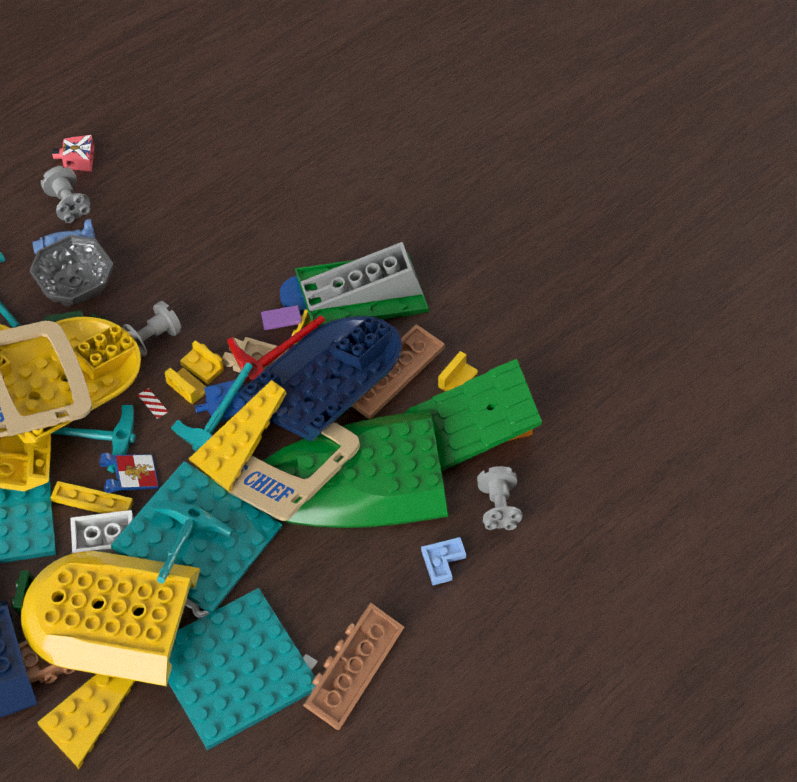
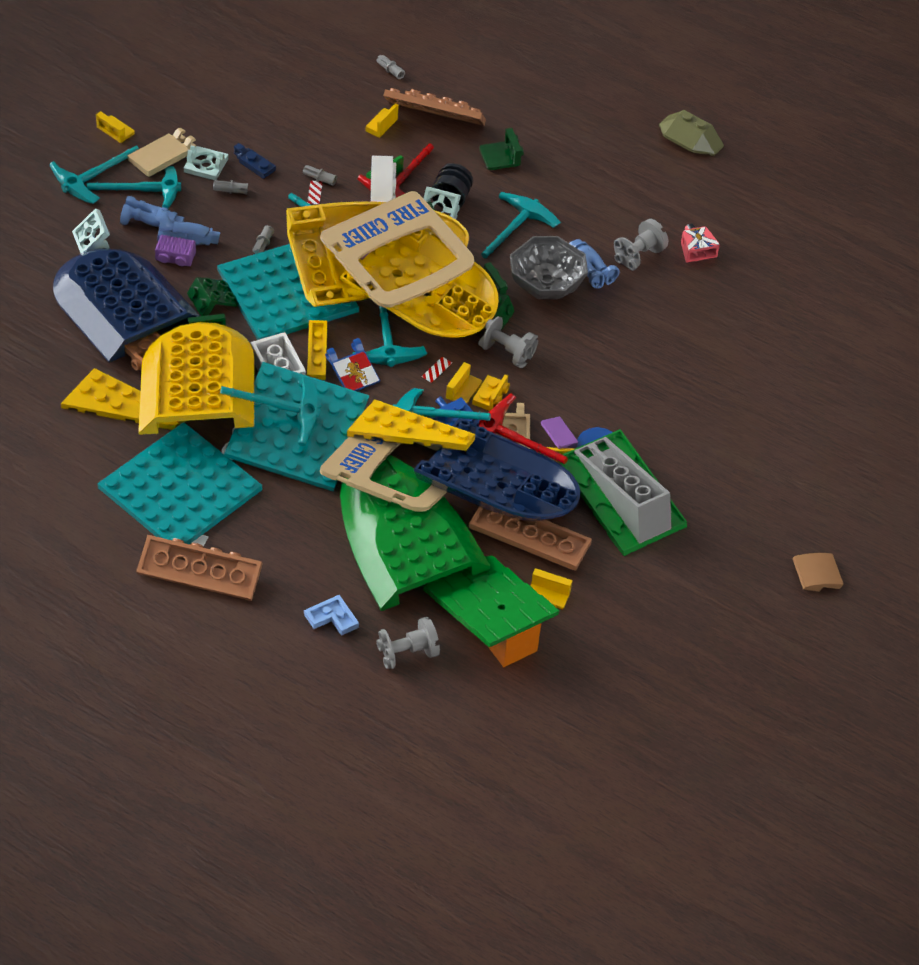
camera: 70 degrees right, 5 degrees down
none -> medium nougat slope [792,553,844,592]

